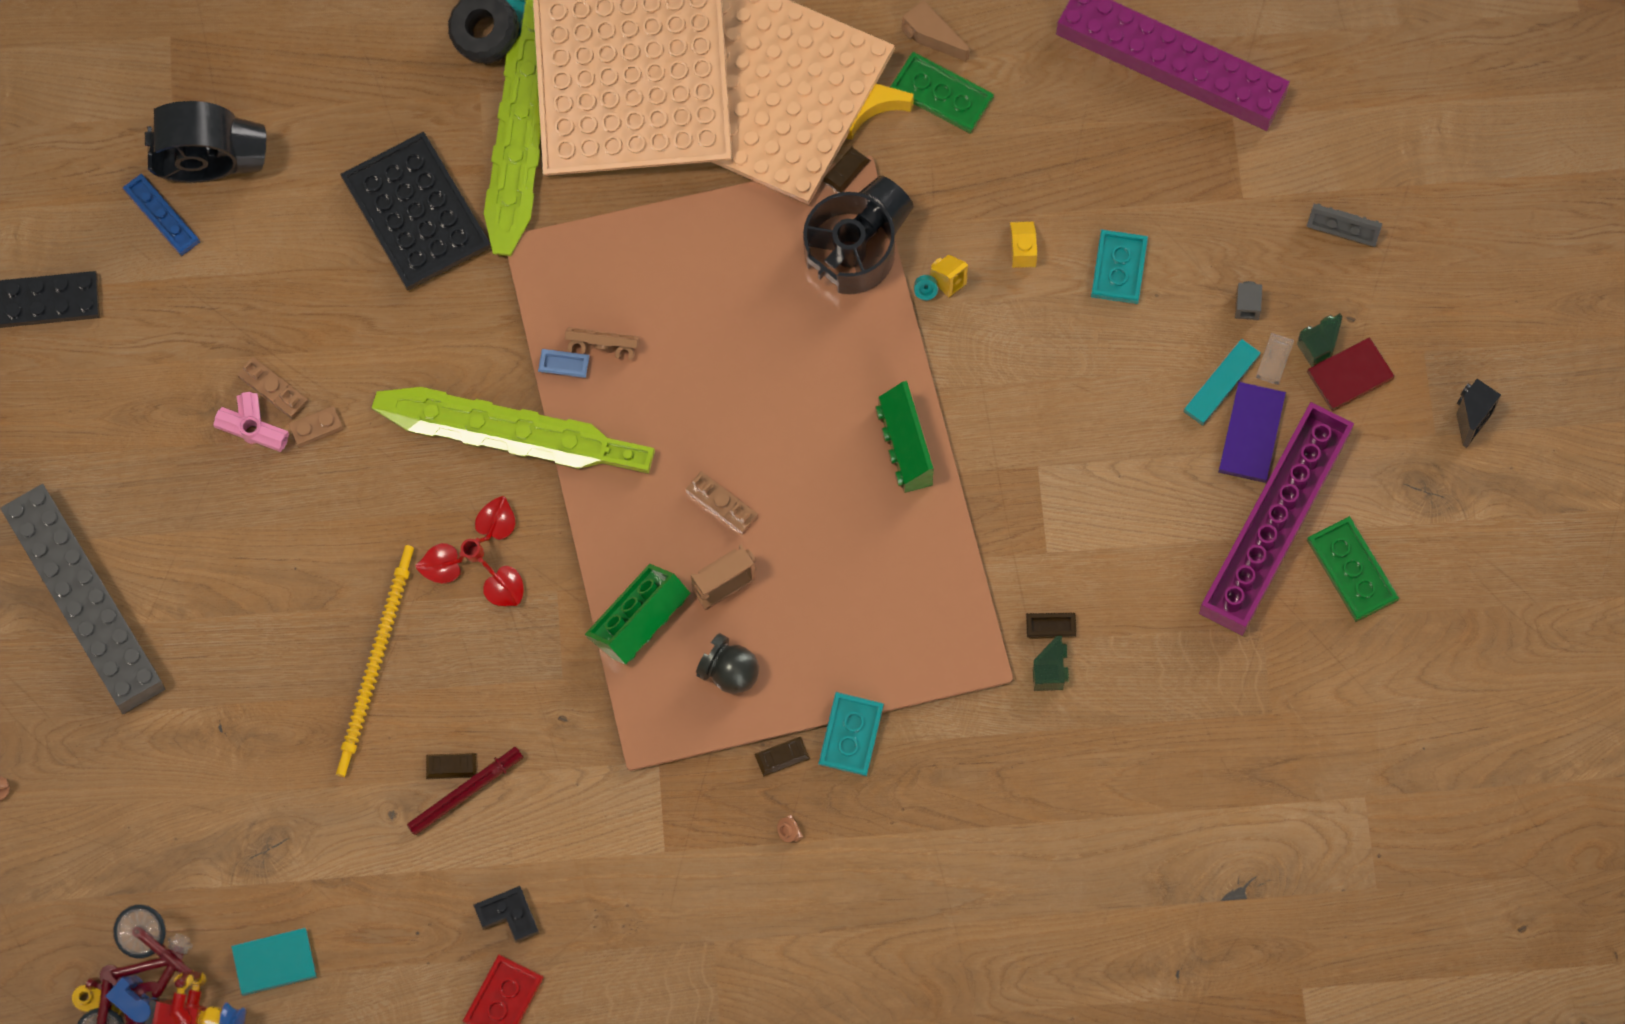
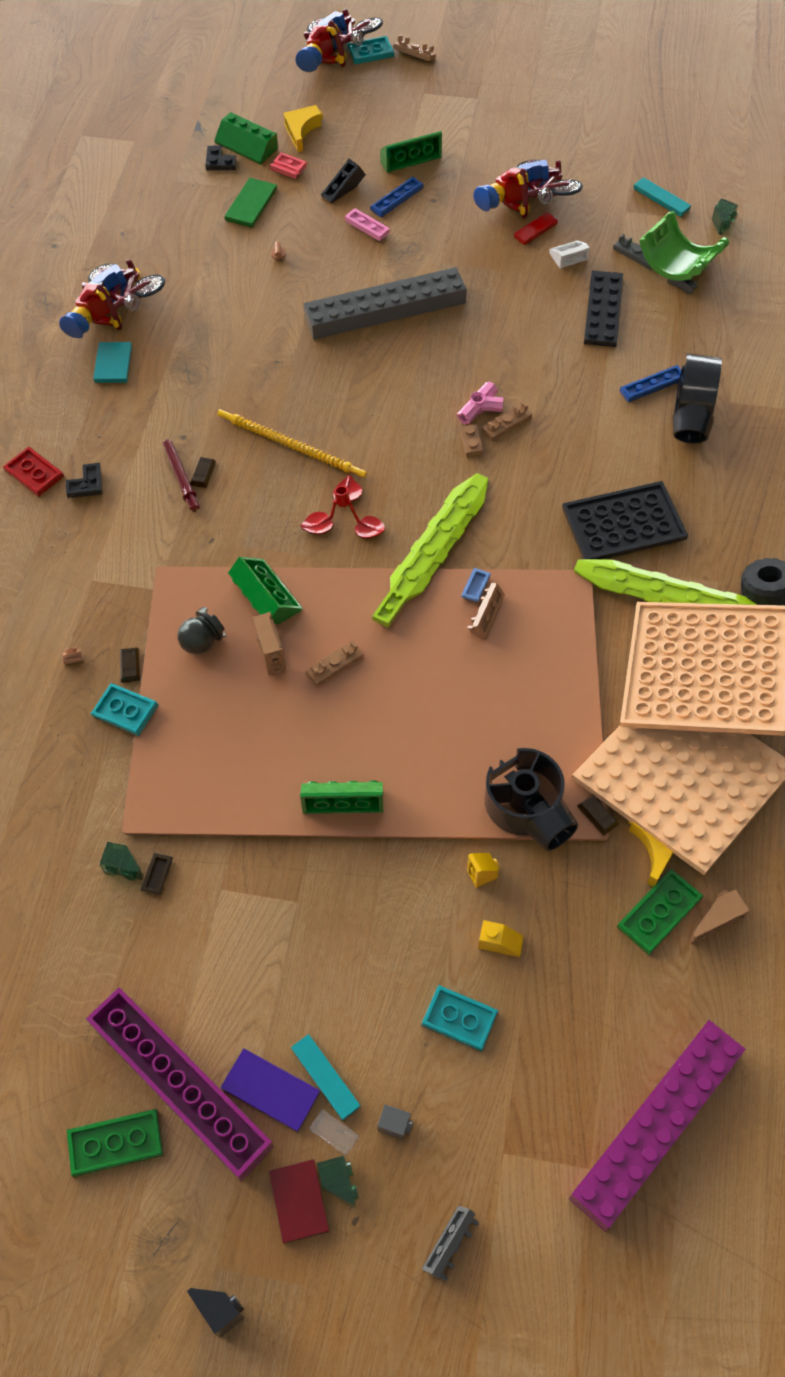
camera: 105 degrees right, 10 degrees down
teal tile [914,275,938,300] -> none

